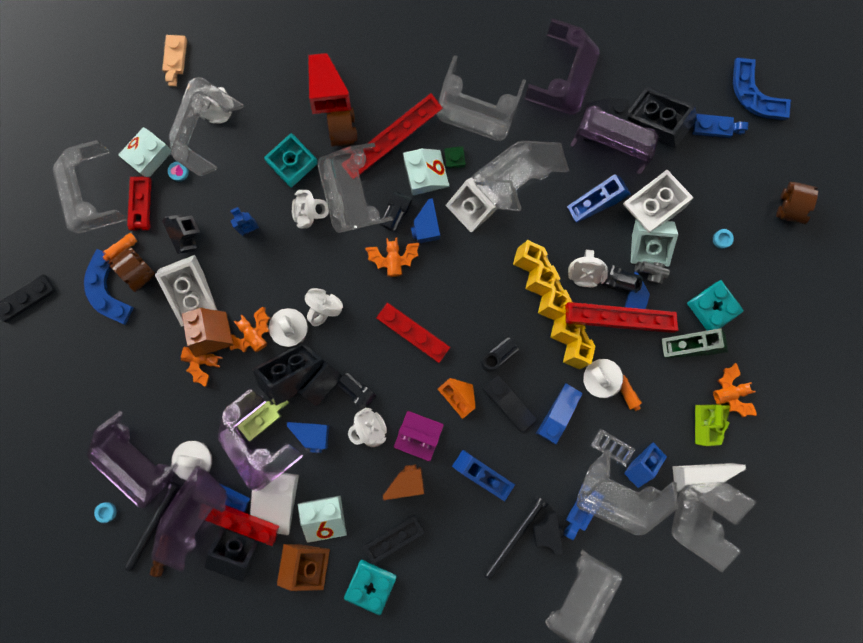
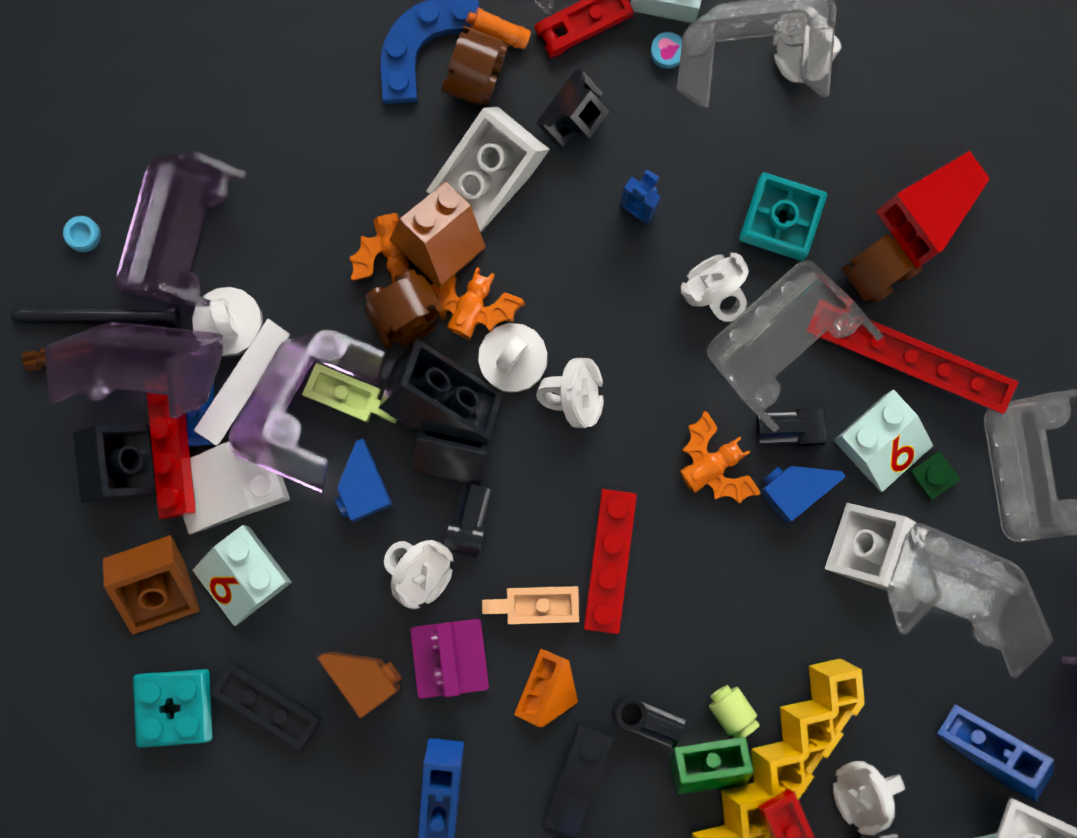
camera: 60 degrees right, 0 degrees up
none -> white sticker [194,319,290,446]
none -> reddish brown brick [364,270,446,349]
none -> light nougat plate [482,586,579,624]
none -> green brick [670,737,753,795]
none -> yellowish green brick [708,685,759,739]

